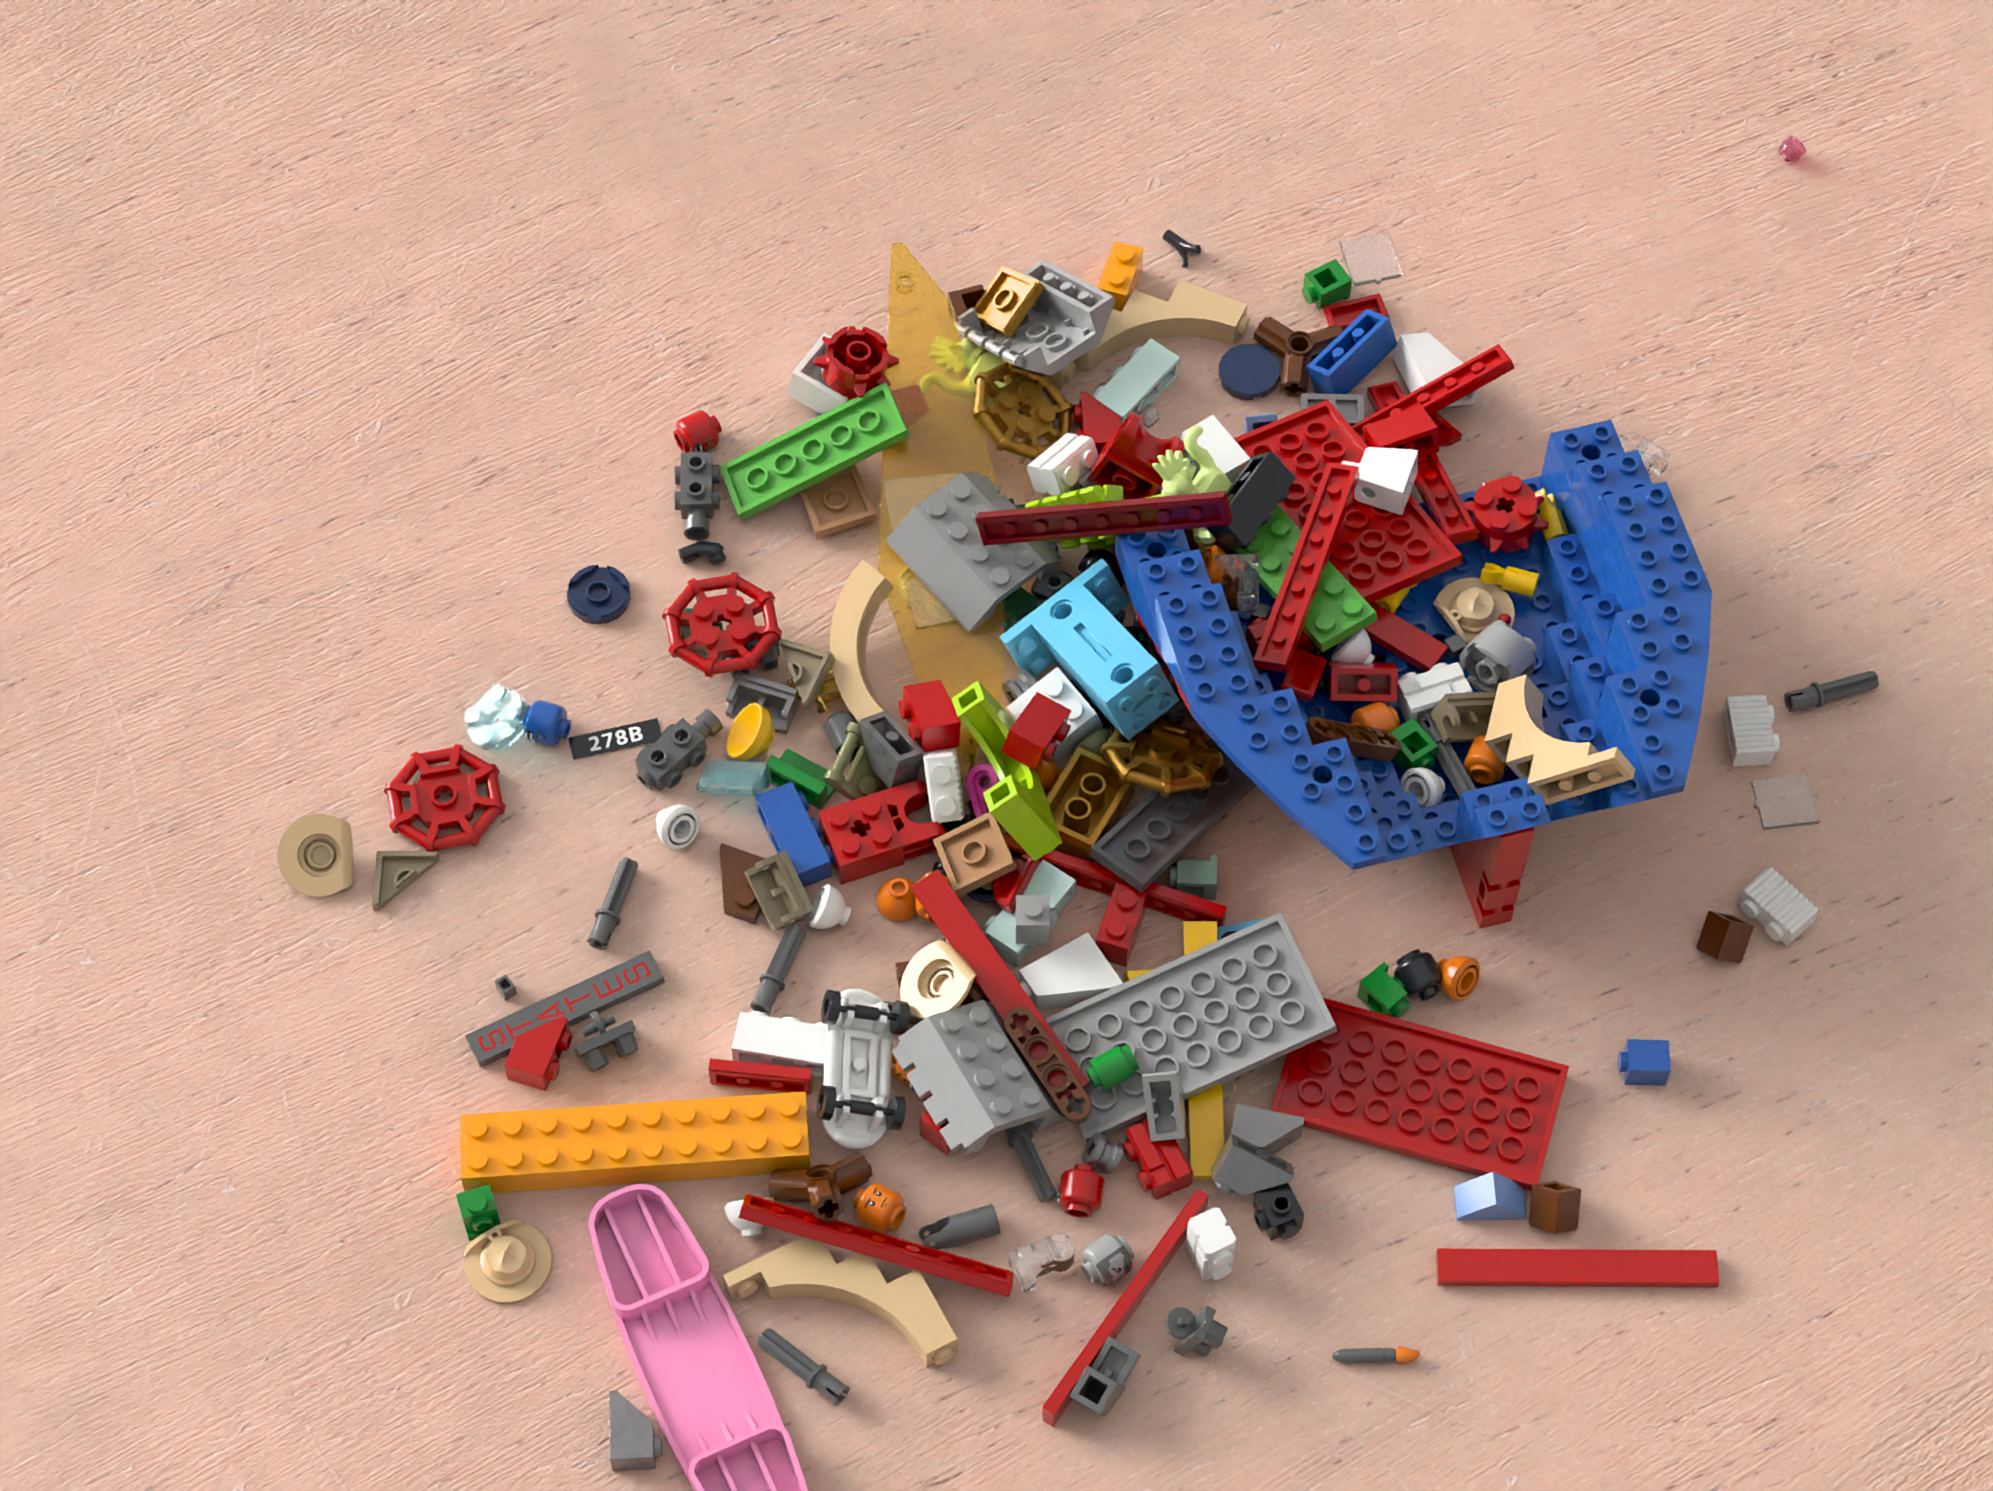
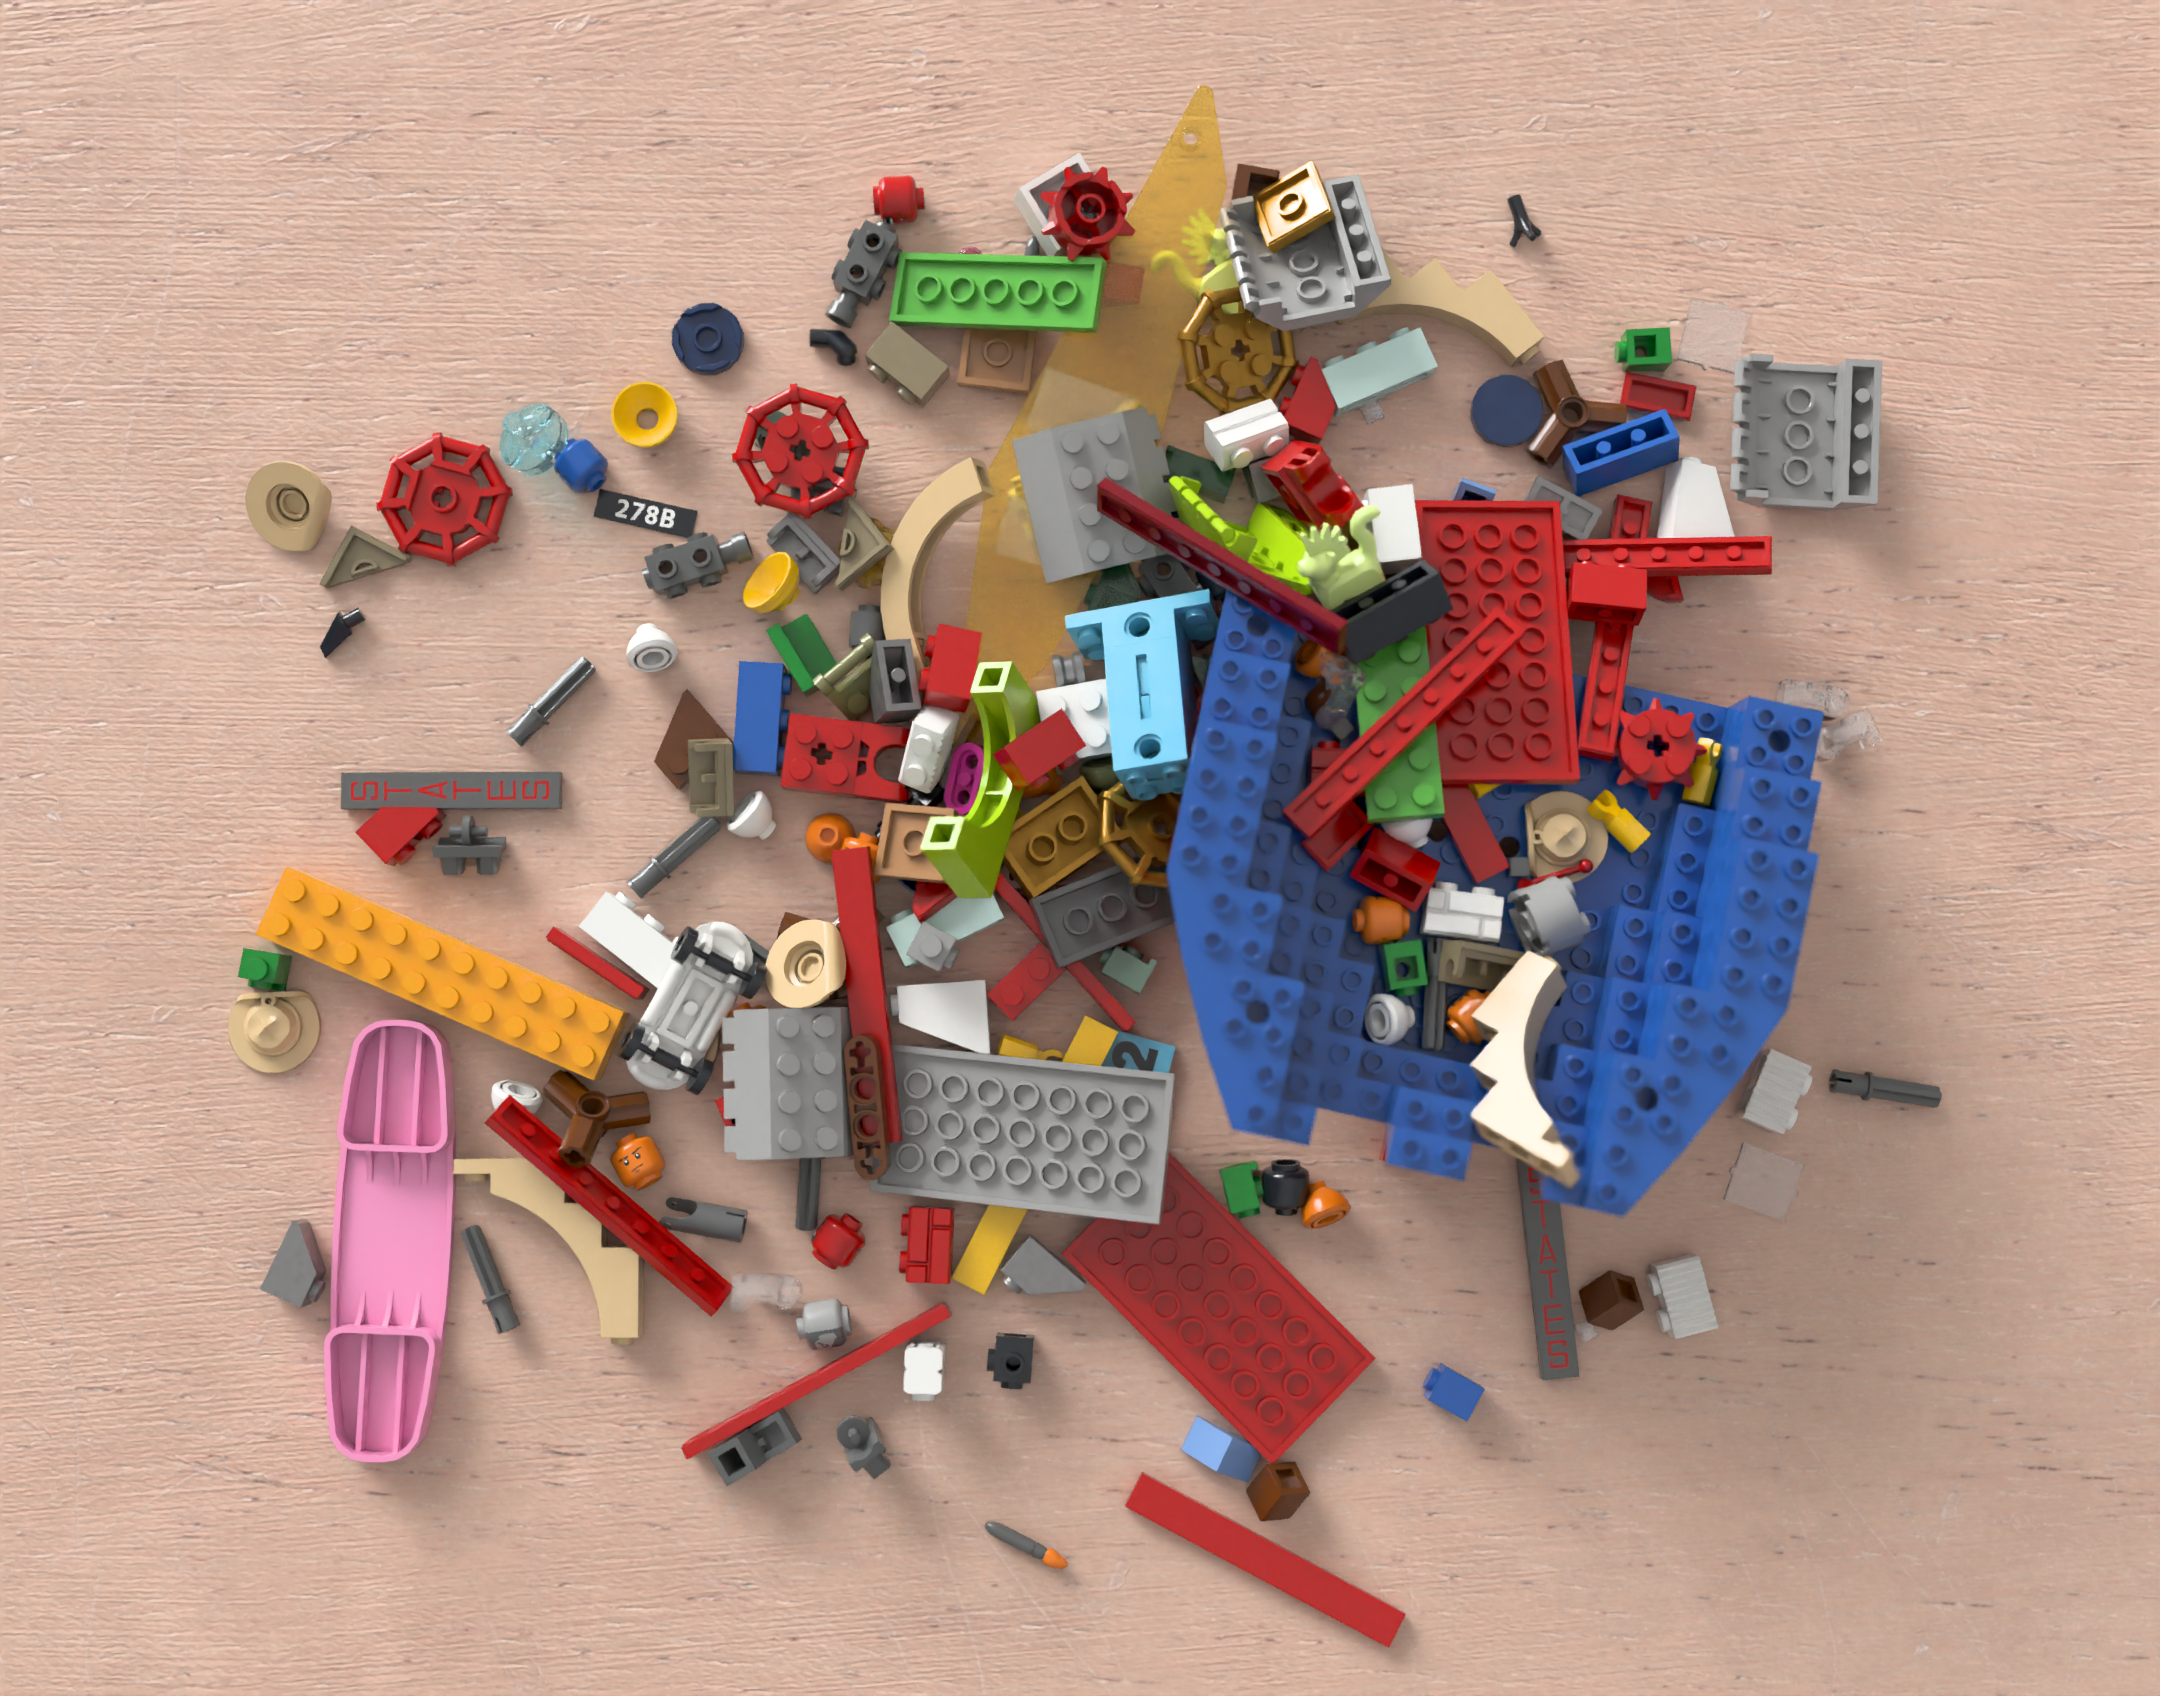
camera: 25 degrees right, 25 degrees up
dark grey piece [495,975,517,1001] -> none
clear light blue slope [696,760,770,796] -> none
flat silver wheel [1082,1132,1123,1175] -> none
green brick [1086,1045,1139,1091] -> none
light orange brick [1097,241,1144,312] -> none
light grey slope [1142,1071,1186,1141] -> none
flat silver slope [1211,1134,1294,1196] -> none
reddish brown beam [1305,717,1402,761] -> none
white torso [1342,447,1418,515] -> none
none -> black bar [320,608,366,658]
none -> yellow piece [611,382,678,448]
none -> dark tan brick [865,322,950,407]
none -> dark grey tile [1516,1158,1580,1380]
none -> clear piece [1574,1319,1600,1343]
none -> light grey slope [1730,353,1882,511]

